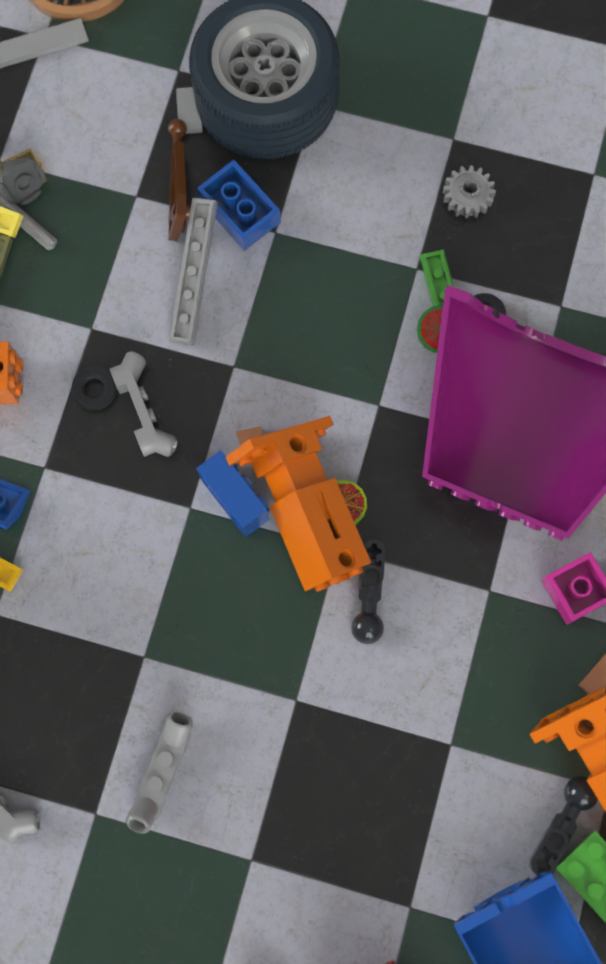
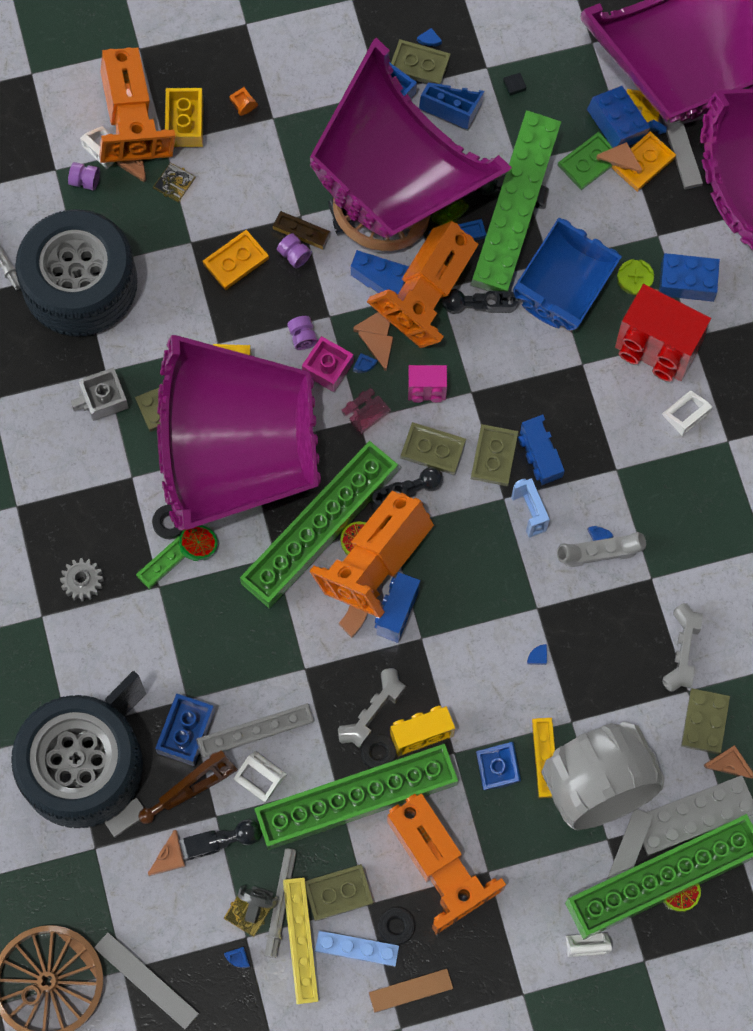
camera: 125 degrees left, 5 degrees down
none -> black tile [105,671,146,717]
none -> nougat tile [148,830,185,876]
none -> black beam [178,819,261,861]
none -> white tile [234,751,287,803]
none -> bright green brick [240,441,398,609]
none -> bright green brick [254,744,458,850]
none -> clear pink plate [341,388,390,434]
none -> blue tile [353,353,378,373]
none -> nougat tile [359,331,393,371]
none -> yellow brick [390,706,455,757]
none -> olive plate [400,422,466,475]
none -> dark pink brick [408,365,447,403]
none -> olive plate [470,424,518,486]
none -> light blue window [511,478,550,538]
none -> blue wedge [518,415,564,485]
none -> blue tile [527,644,547,665]
none -> blue tile [587,526,614,541]

